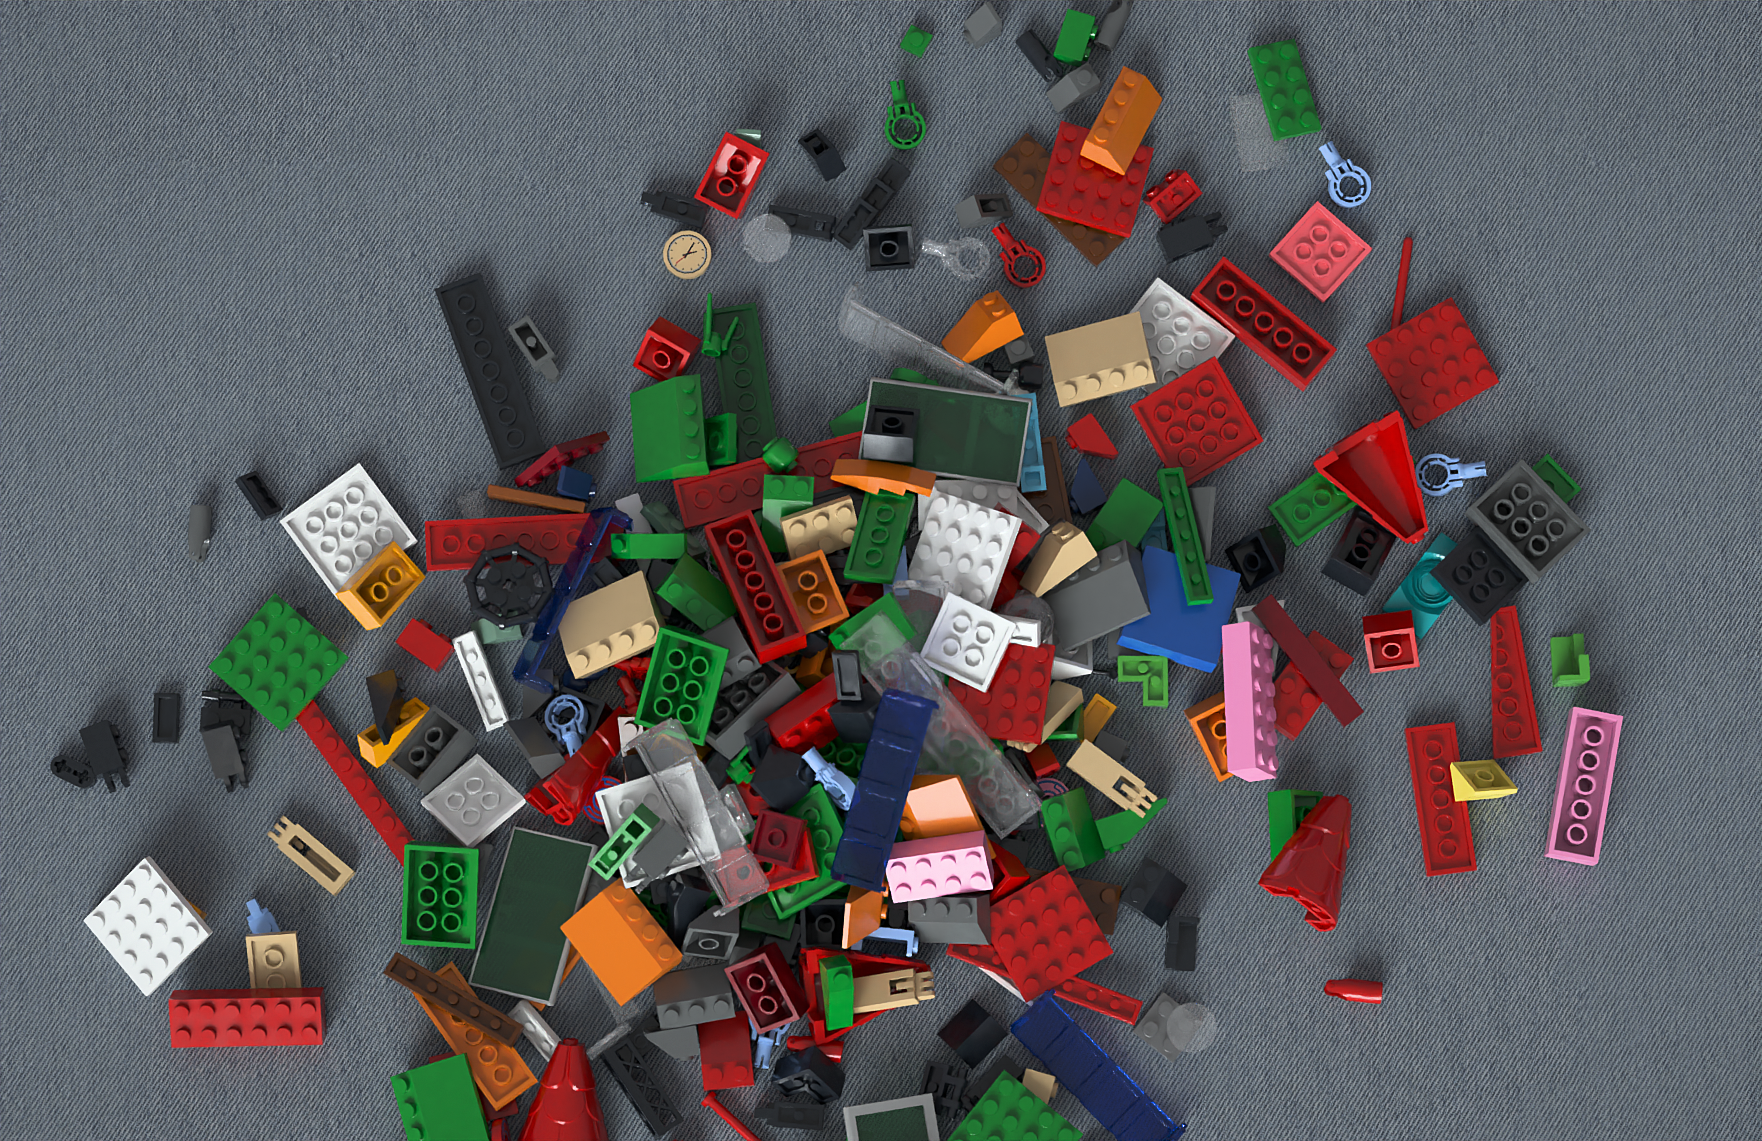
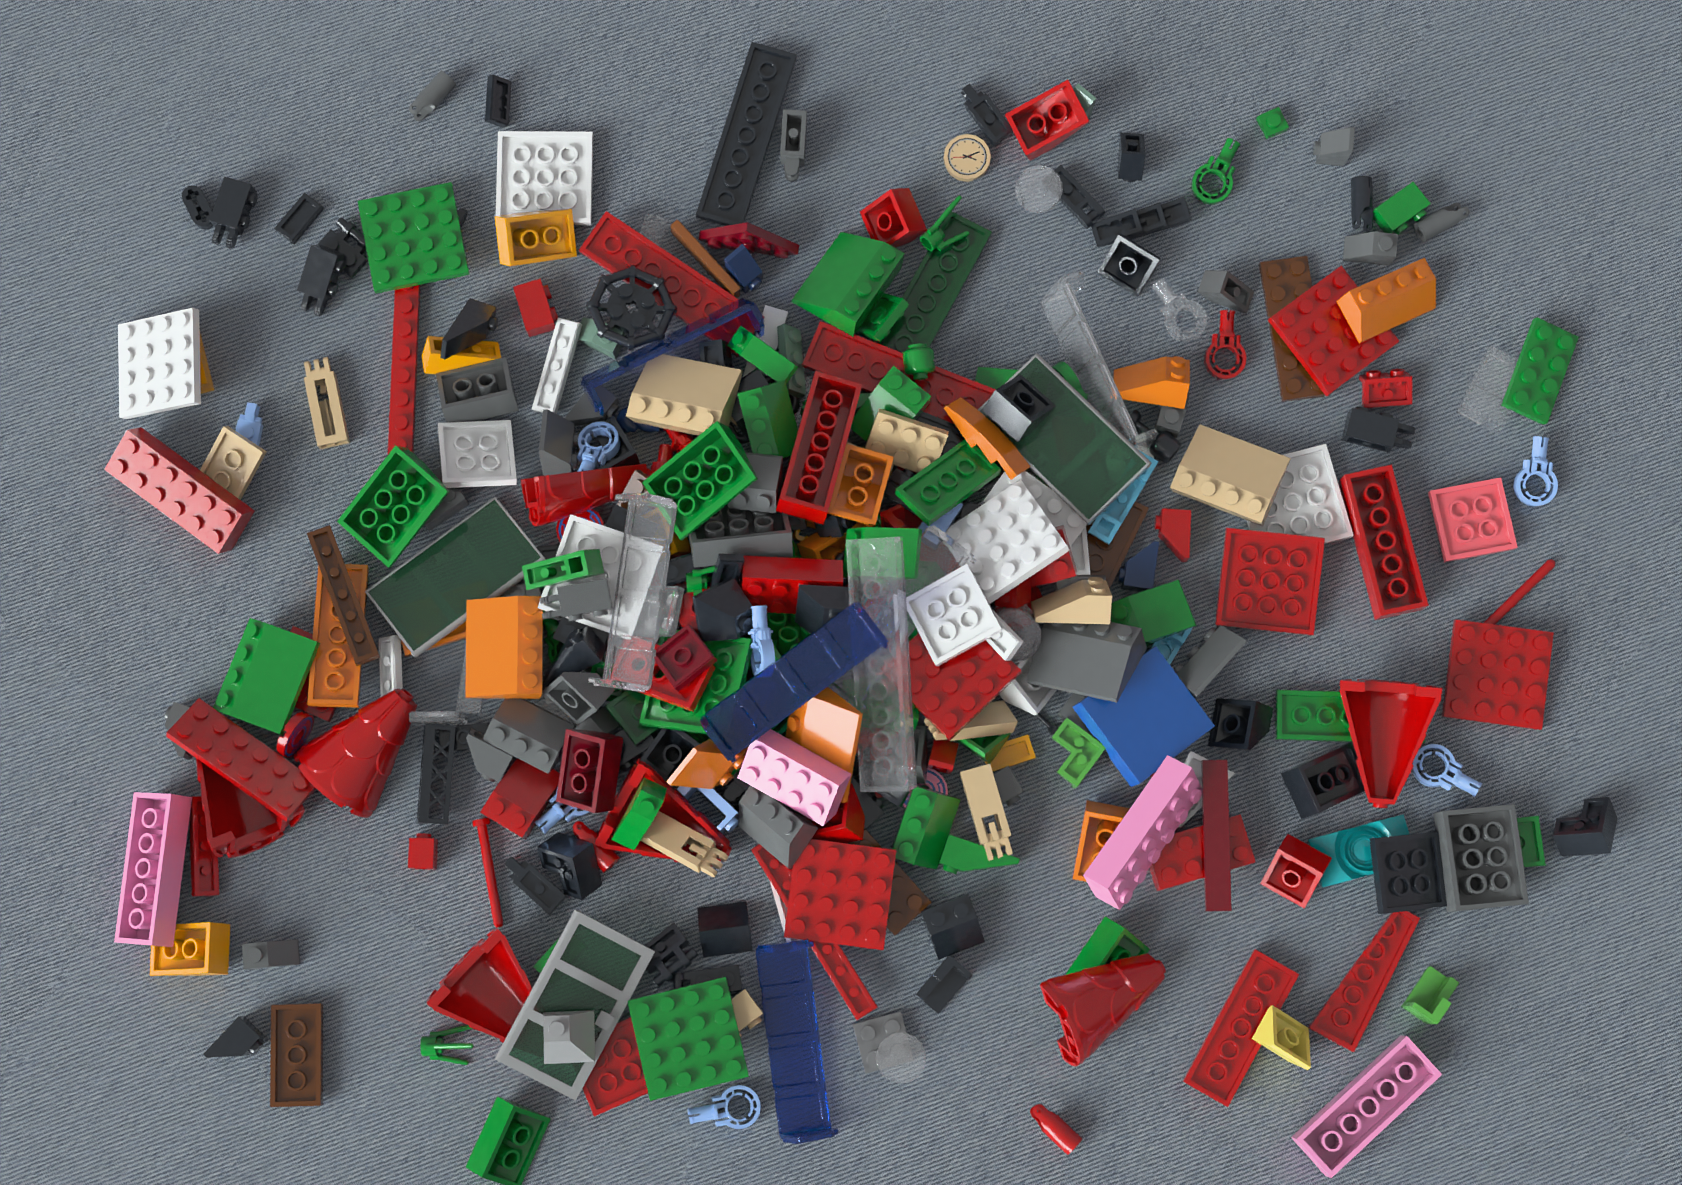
camera: 35 degrees right, 0 degrees up
black tile [832,649,864,700] -> none
green plate [1157,467,1214,606] -> none
none -> black panel [1553,797,1617,857]

